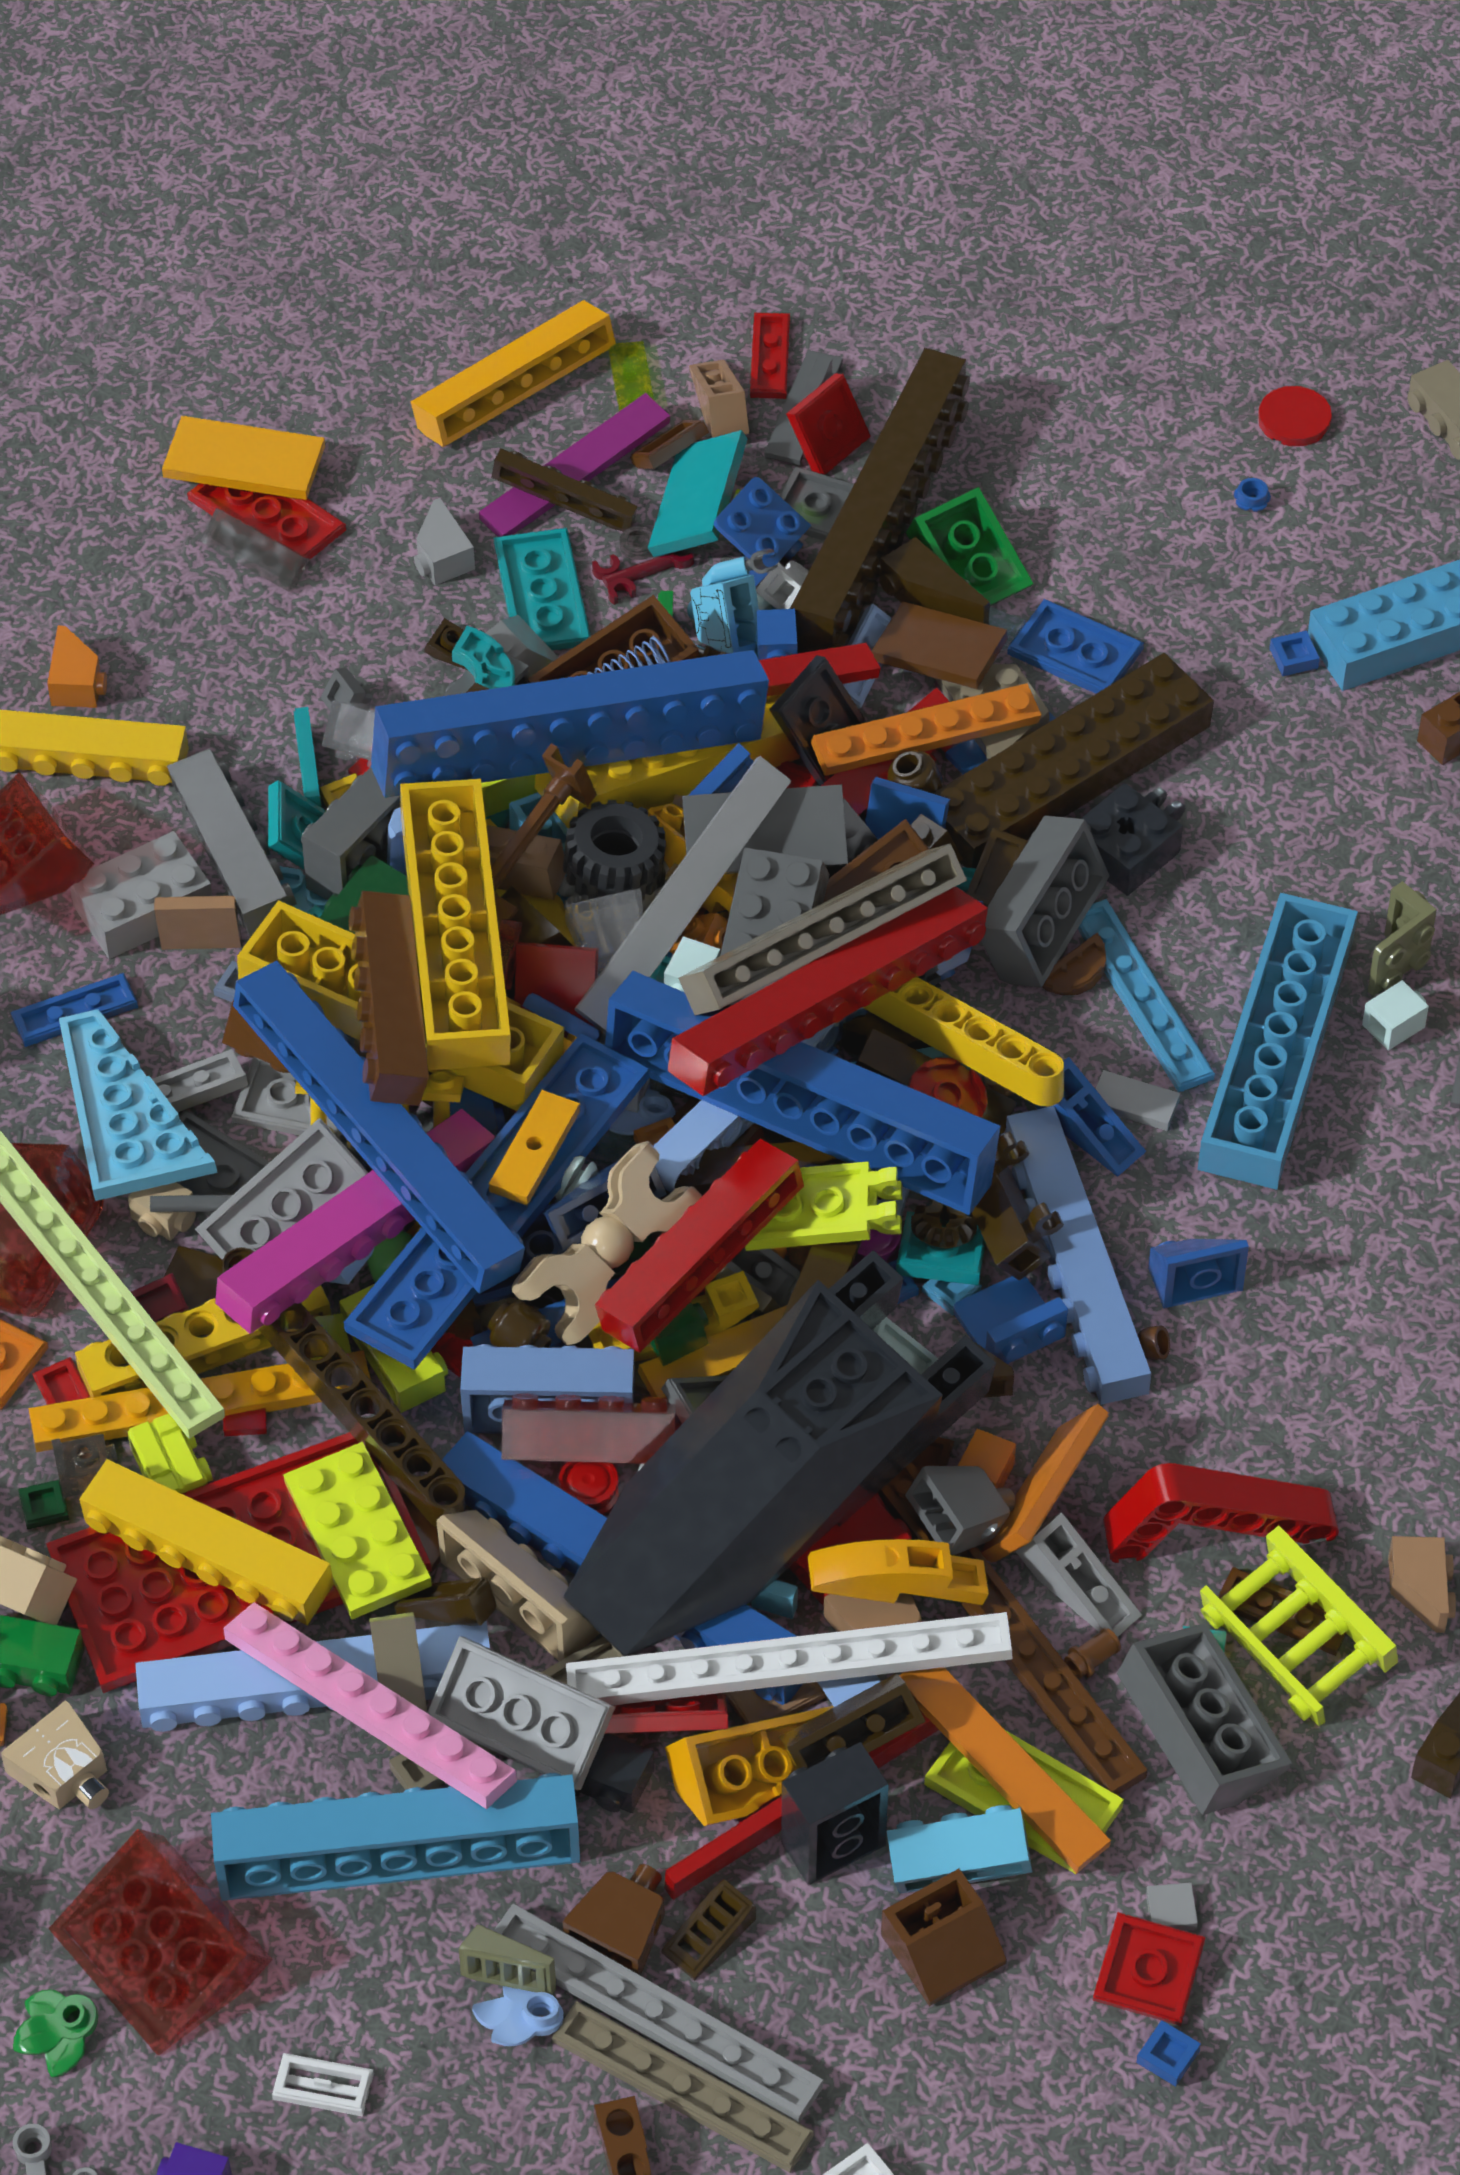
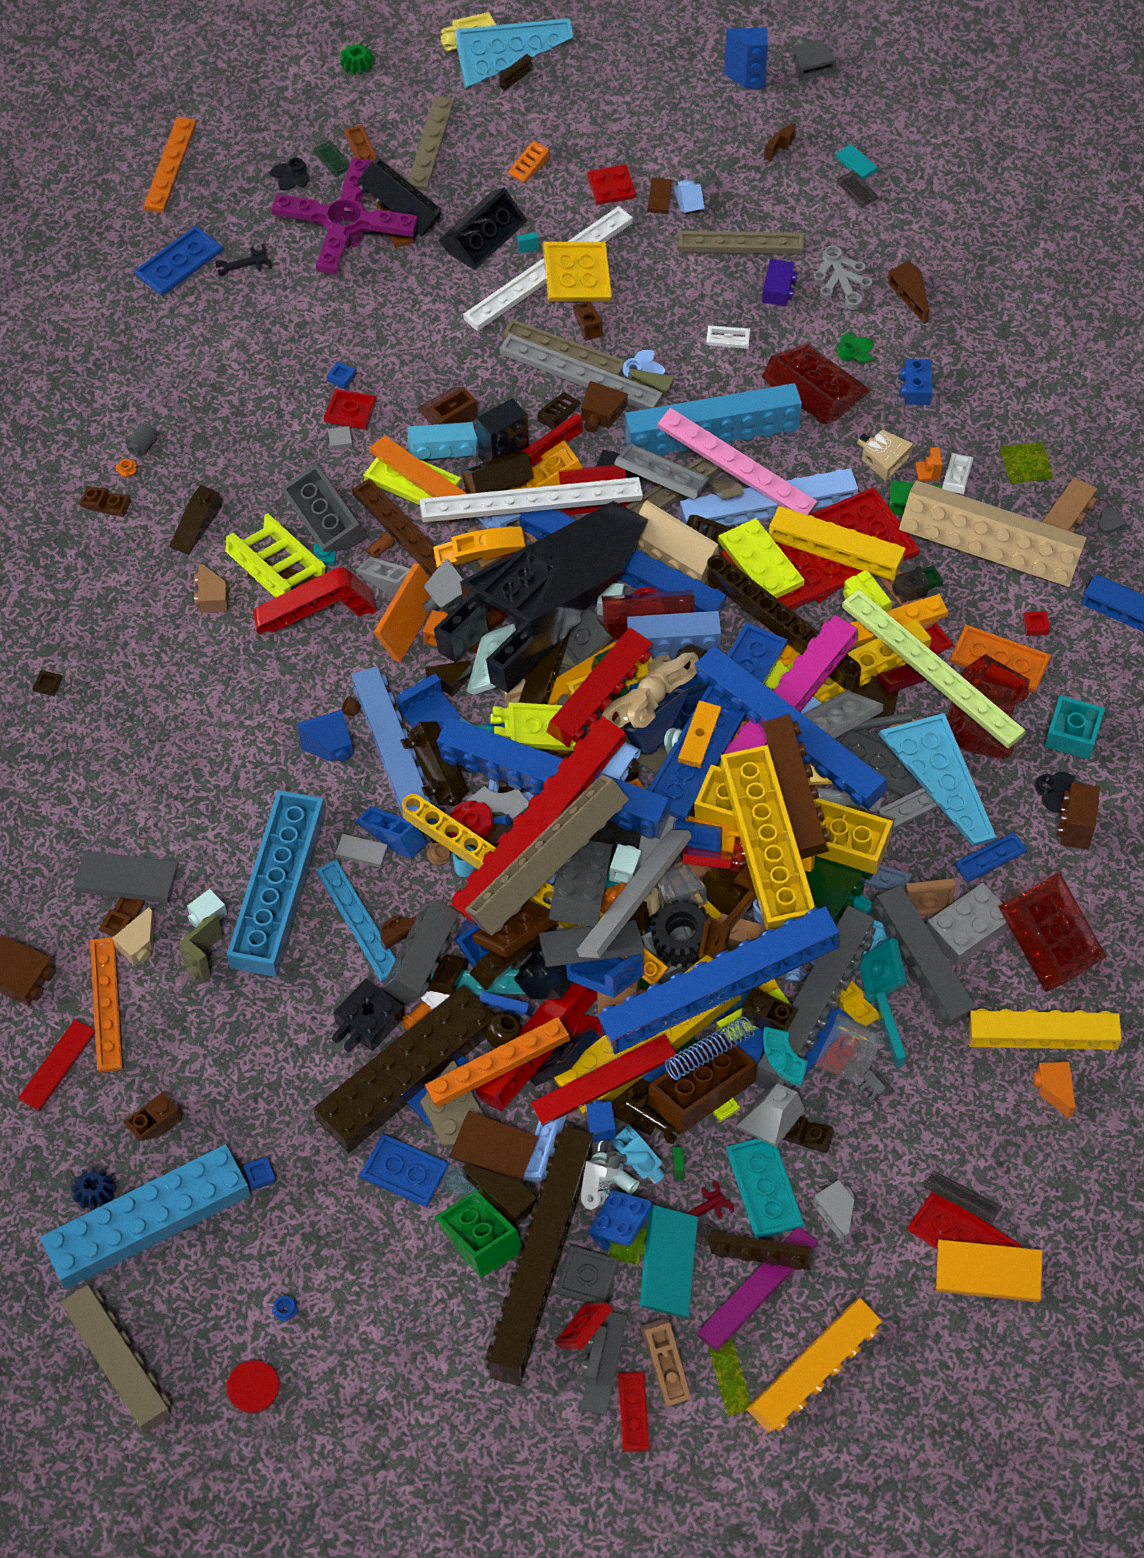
camera: 175 degrees right, 5 degrees up
reddish brown tile [630,420,709,469] -> none

